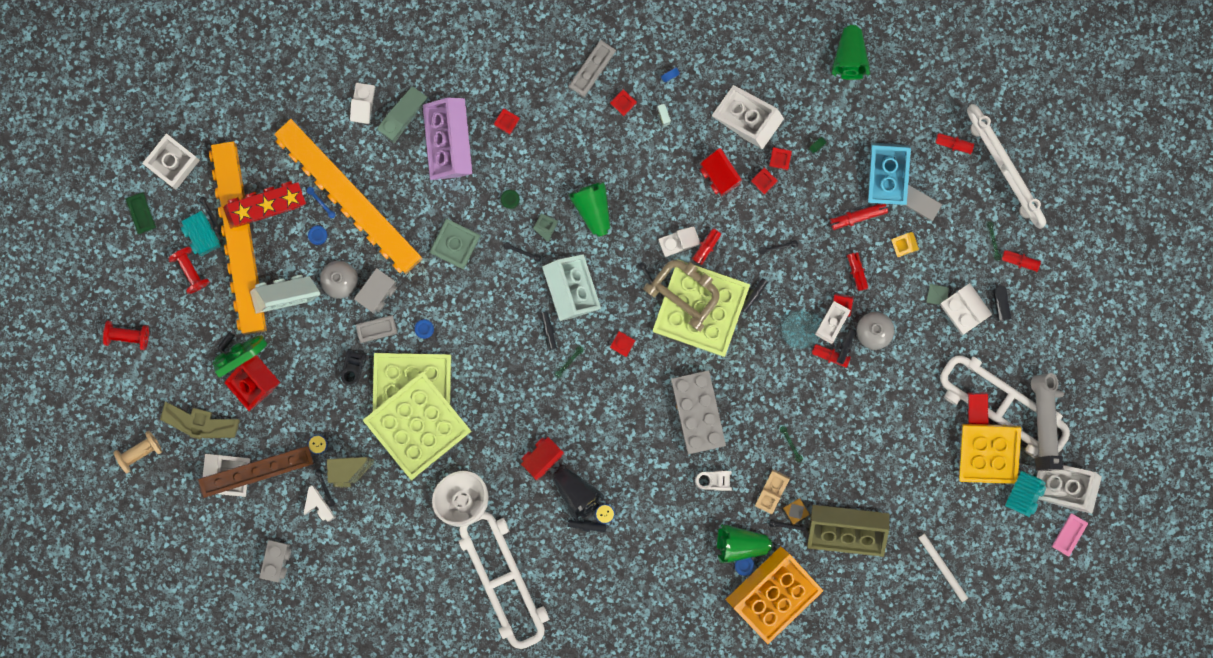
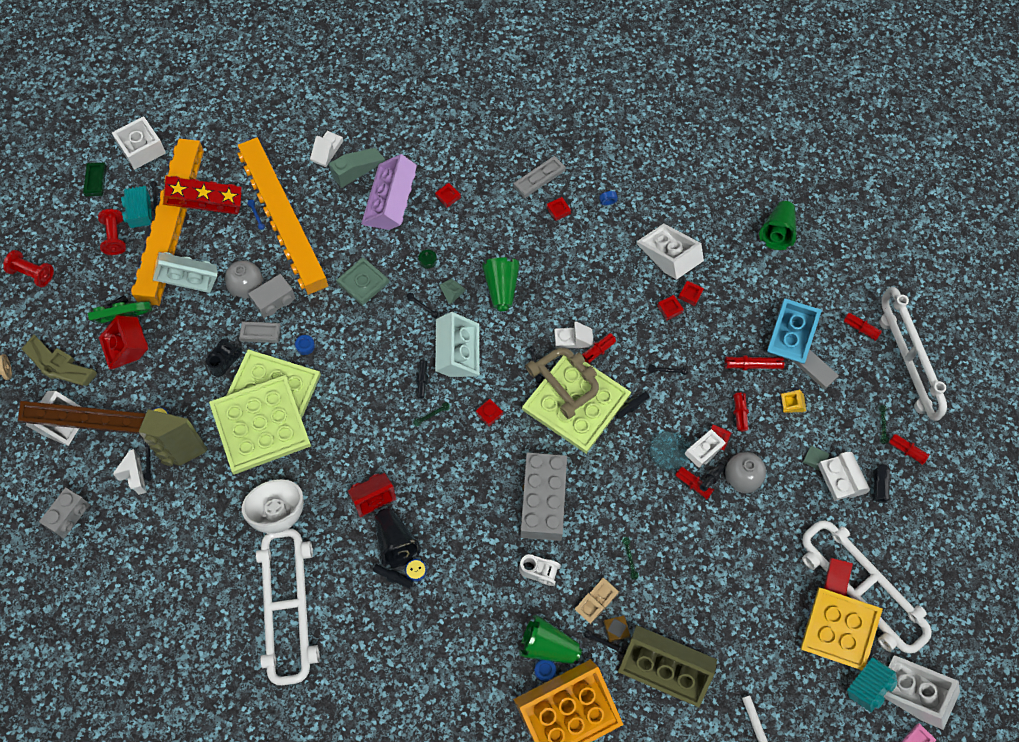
camera: 10 degrees right, 20 degrees down
blue tile [308,226,328,245] -> none
light aqua tile [657,104,671,127] -> none
red slope [699,148,742,197] -> none
dark green tile [809,136,827,154] -> none
light grey piece [1031,373,1064,471] -> none

